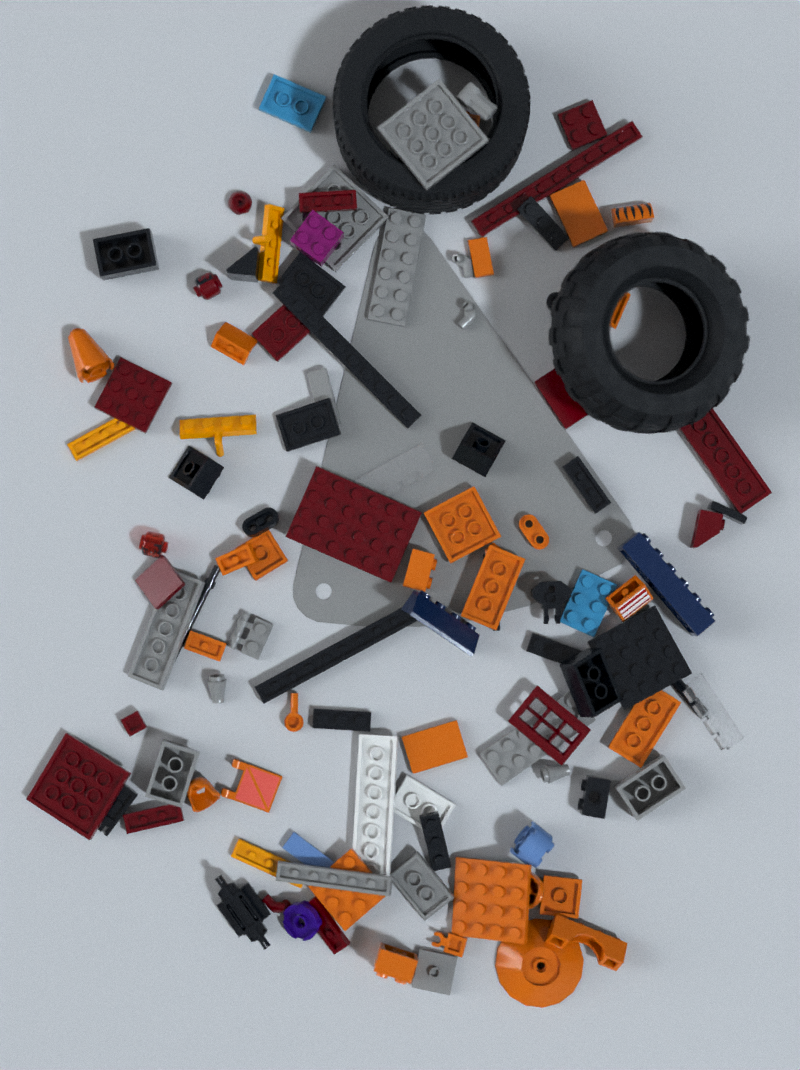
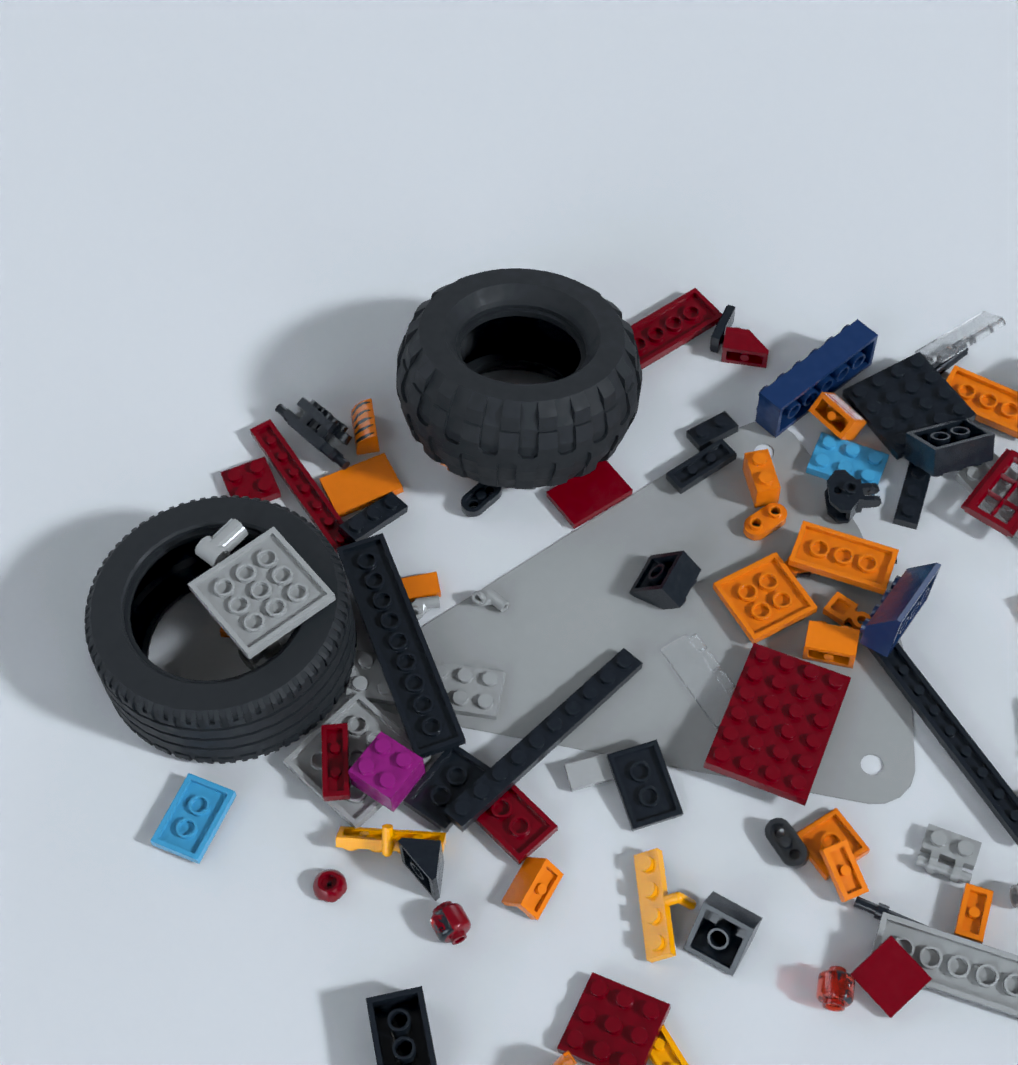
camera: 85 degrees left, 30 degrees down
none -> black piece [275,397,353,470]
none -> black plate [336,533,466,758]
none -> black plate [686,411,739,452]
none -> orange brick [742,449,781,508]
none -> orange plate [822,591,871,633]

